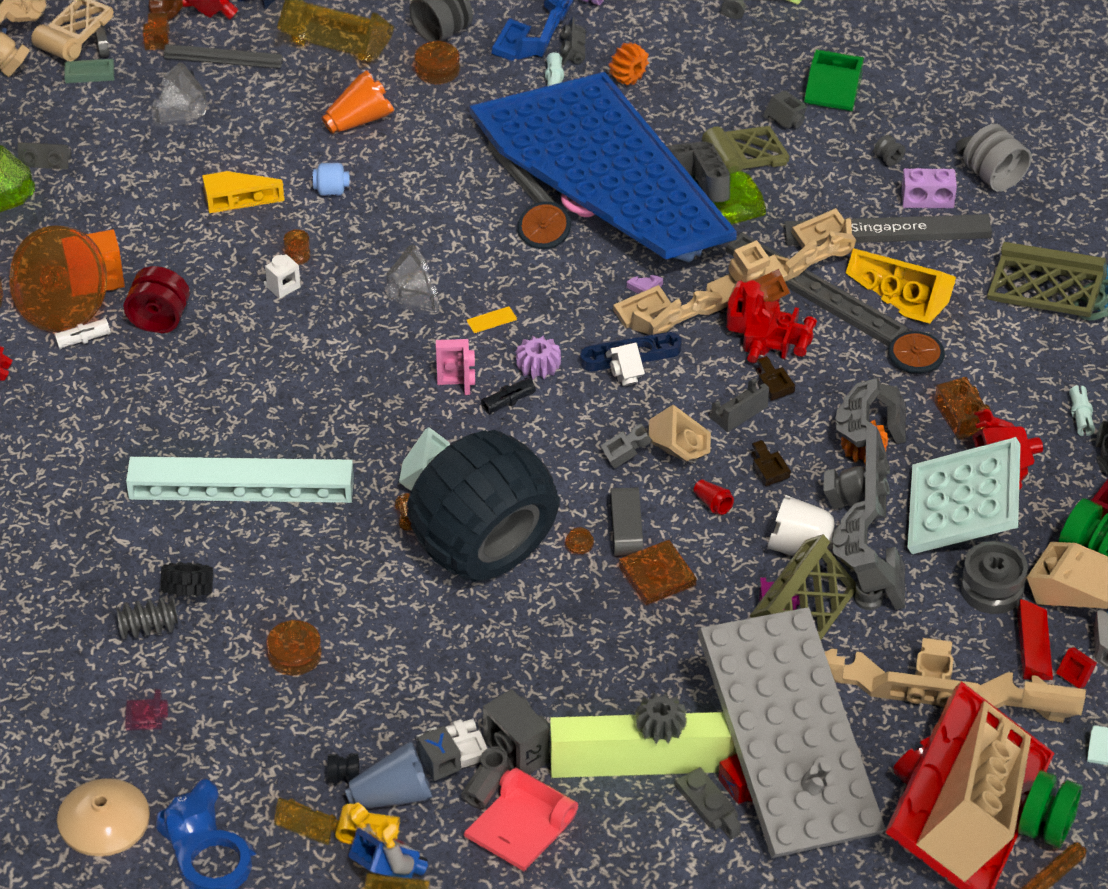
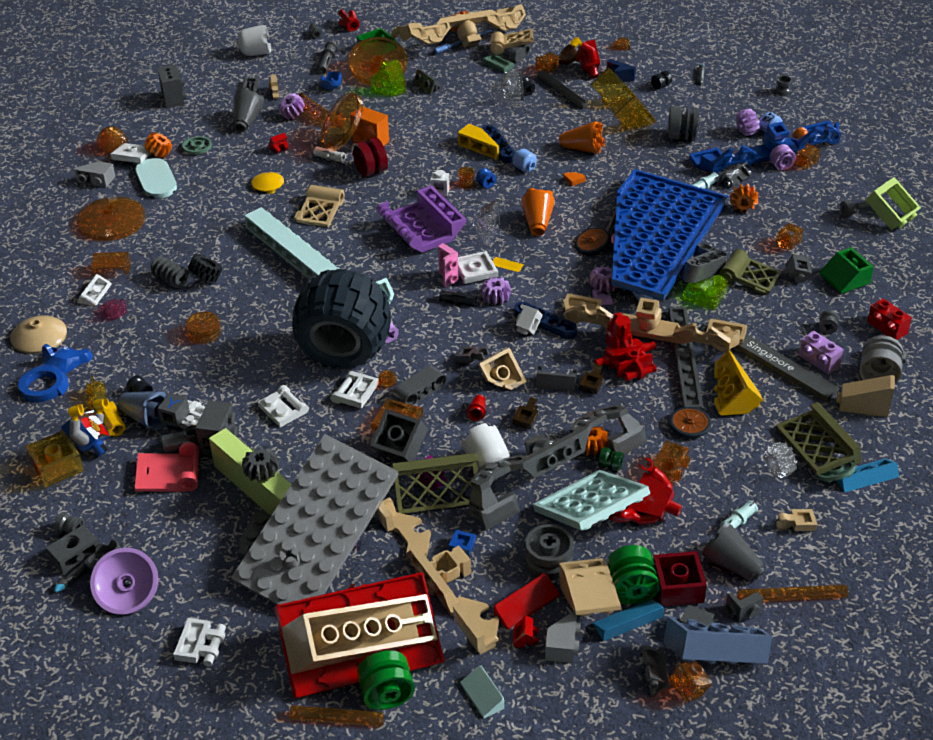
camera: 50 degrees right, 5 degrees down
clear orange head [415,41,460,84] -> none
dark orange plate [755,269,790,302] -> none
none -> white slope [77,274,112,306]
none -> clear orange hinge [91,252,132,275]
none -> yellow dish [251,172,284,194]
none -> white plate [258,385,309,427]
none -> tan piece [294,185,345,228]
none -> white plate [330,371,379,409]
none -> dark grey brick [370,409,428,462]
none -> medium lavender slope [376,185,466,252]
none -> blue plate [449,530,476,556]
none -> white plate [458,251,498,284]
none -> blue wheel [476,168,496,188]
none -> dark blue beam [482,125,515,163]
none -> orange cone [521,188,555,236]
none -> orange tile [563,172,586,186]
none -> lavender gear [590,265,618,294]
none -> dark green wheel [598,447,624,472]
none -> clear gear [763,442,798,478]
none -> clear orange brick [776,223,804,250]
none -> tan slope [836,375,895,417]
none -> red brick [867,298,912,340]

